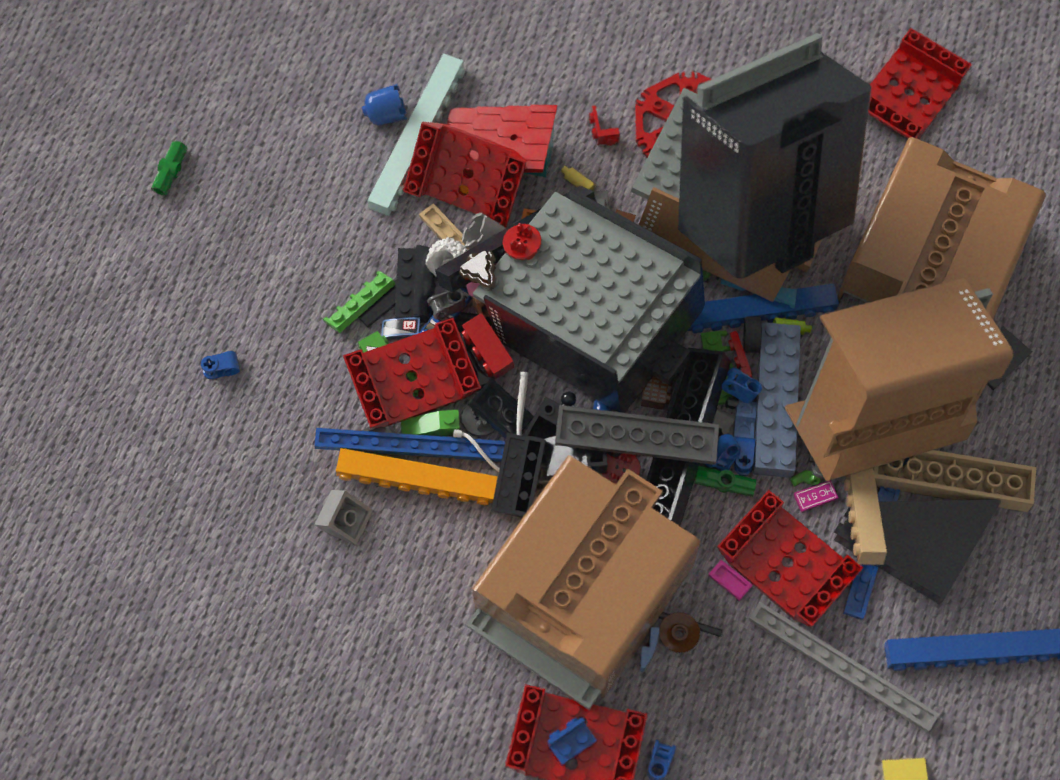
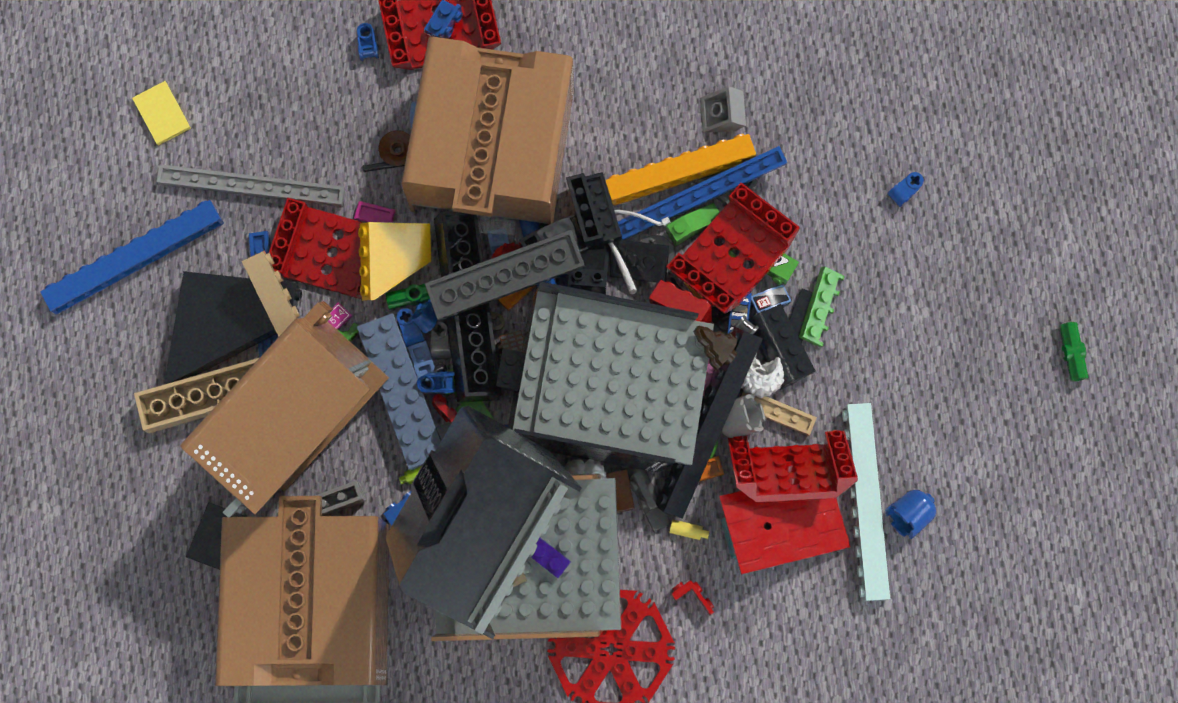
camera: 155 degrees right, 10 degrees up
red plate [503,223,542,260] -> none
none -> yellow slope [358,222,431,301]

